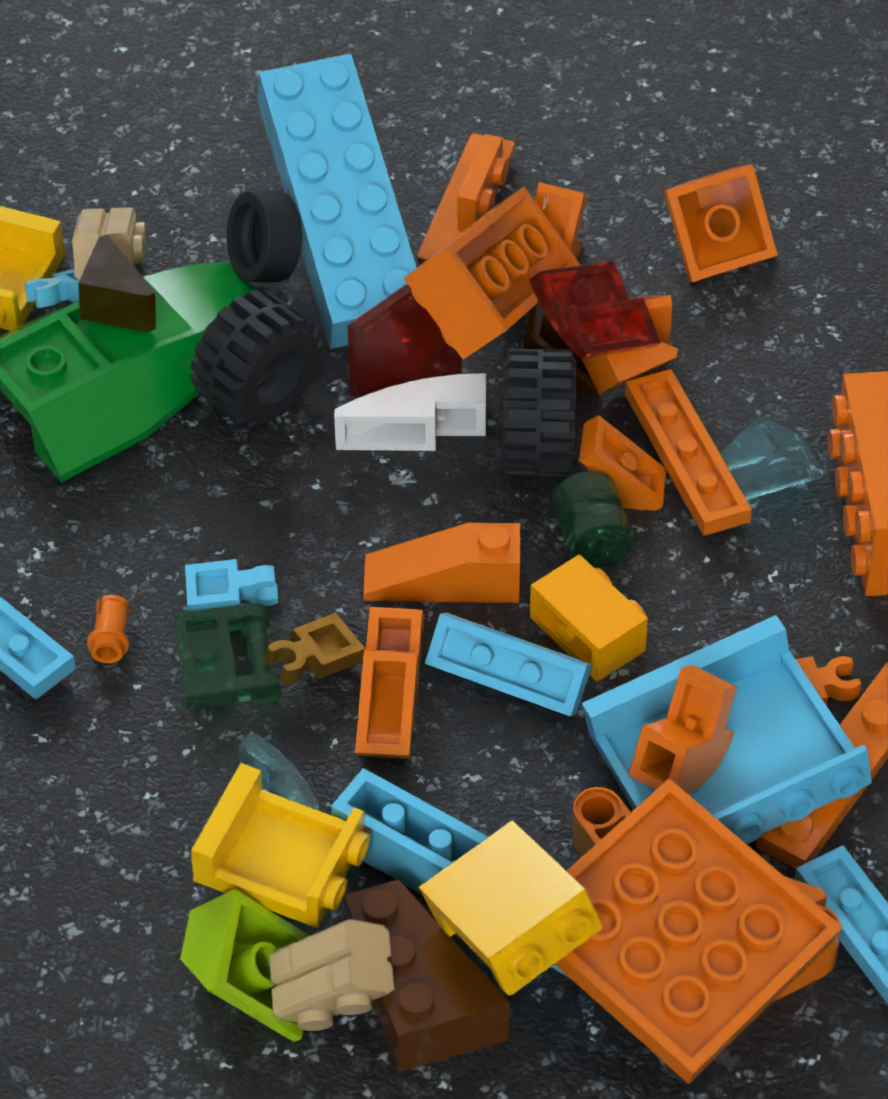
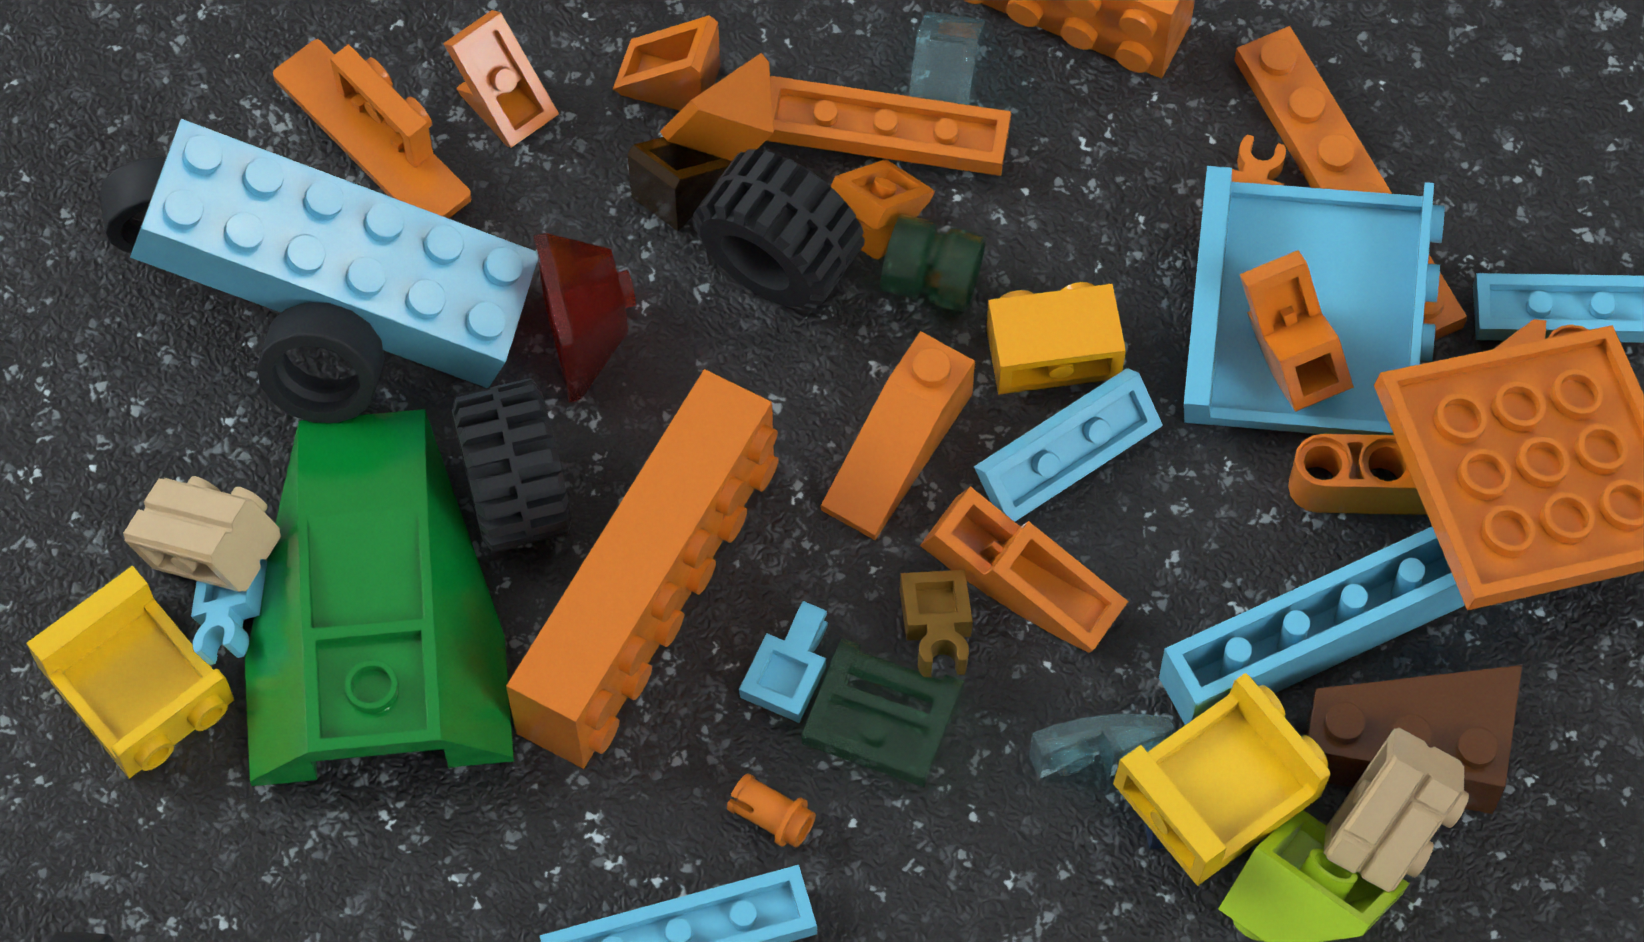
camera: 60 degrees left, 15 degrees up
dark brown slope [78,234,156,332] -> none
white slope [334,373,486,451] -> none
orange brick [404,187,580,360] -> none
yellow panel [419,821,602,995] -> none
clear red slope [529,261,661,359] -> none
none -> orange brick [506,369,778,769]

